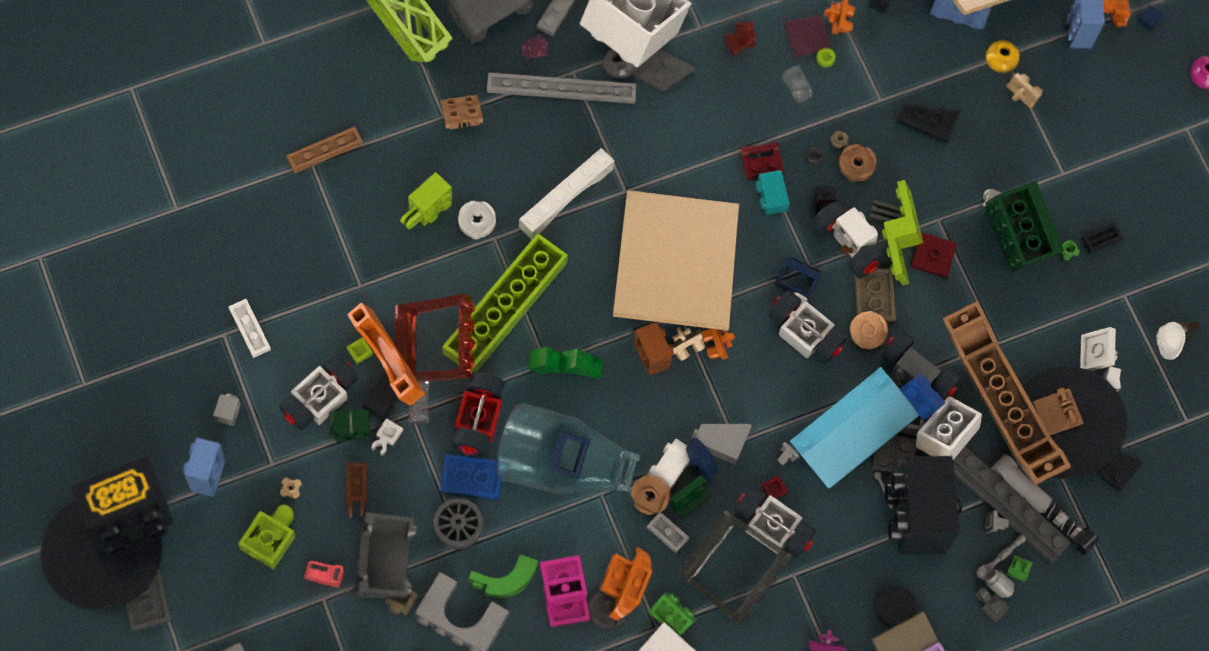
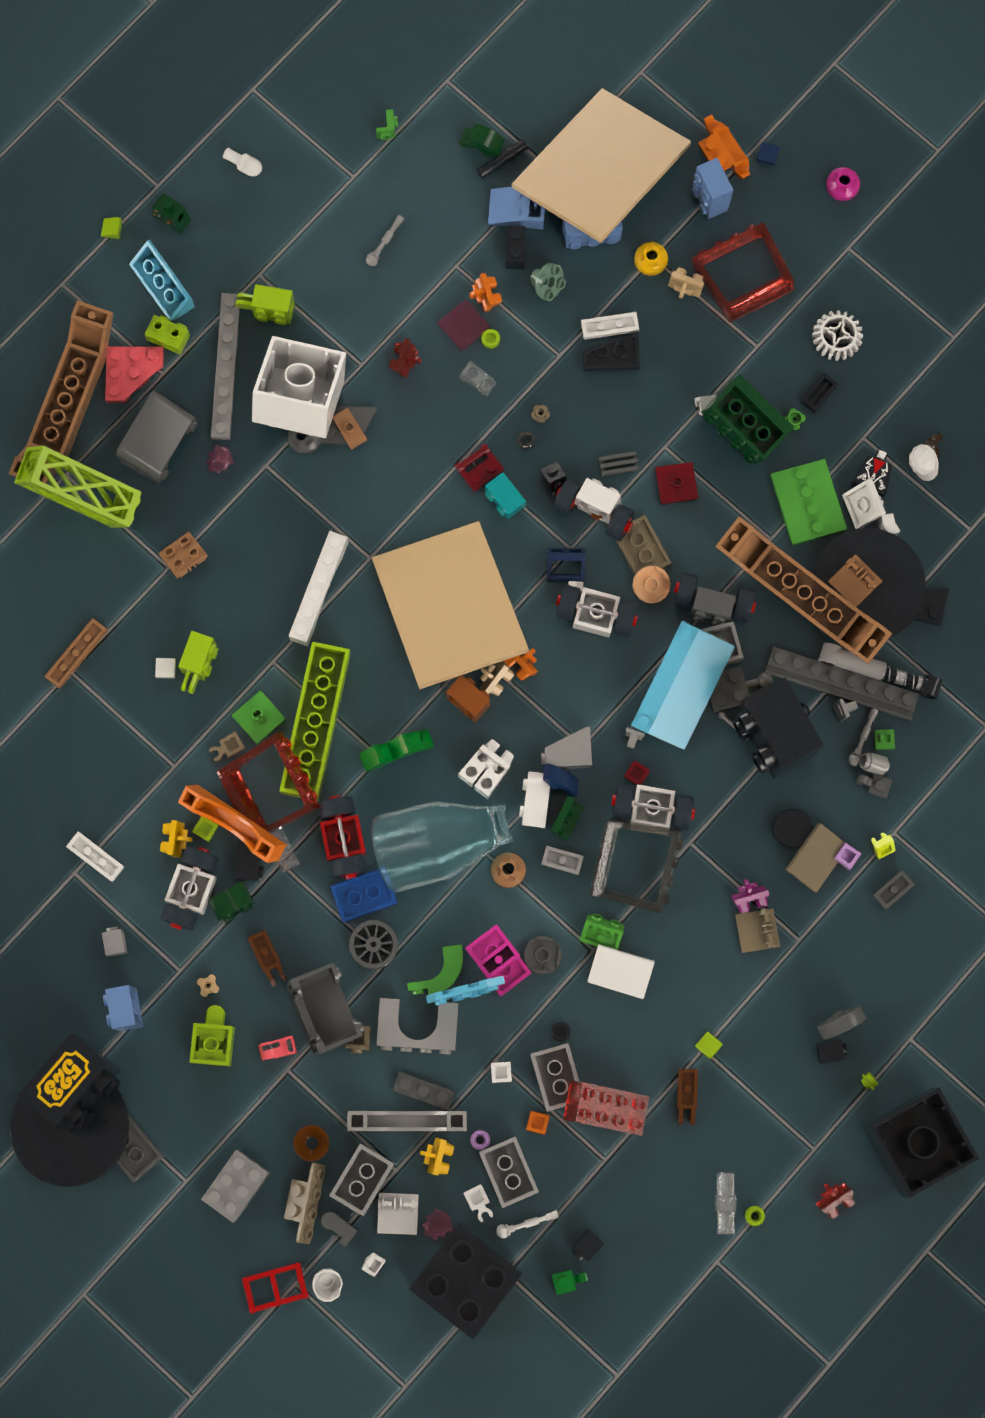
camera: 20 degrees left, 10 degrees up
white plate [372,419,403,456] -> none
white plate [458,201,496,240] -> none
light grey plate [487,73,636,104] -> none
dark blue tile [548,430,591,477] -> none
orange plate [599,547,653,621] -> none
medium nougat plate [631,474,671,515] -> none
medium nougat plate [839,144,877,182] -> none
lime bracket [882,180,923,286] -> none
blue brick [900,373,945,421] -> none
white brick [916,396,982,460] -> none
none -> white tile [155,658,176,678]
none -> yellow hips [160,820,193,858]
none -> dark tan plate [209,731,245,762]
none -> bright green tile [232,690,286,744]
none -> medium nougat plate [332,408,367,450]
none -> medium azure plate [426,976,505,1006]
none -> white hips [458,739,514,799]
none -> medium nougat piece [491,852,526,888]
none -> sand green plate [531,263,566,301]
none -> white plate [581,312,639,340]
none -> clear red windscreen [692,222,794,323]
none -> bright green plate [770,459,847,546]
none -> white gear [812,310,863,361]
none -> black torso [850,450,892,499]

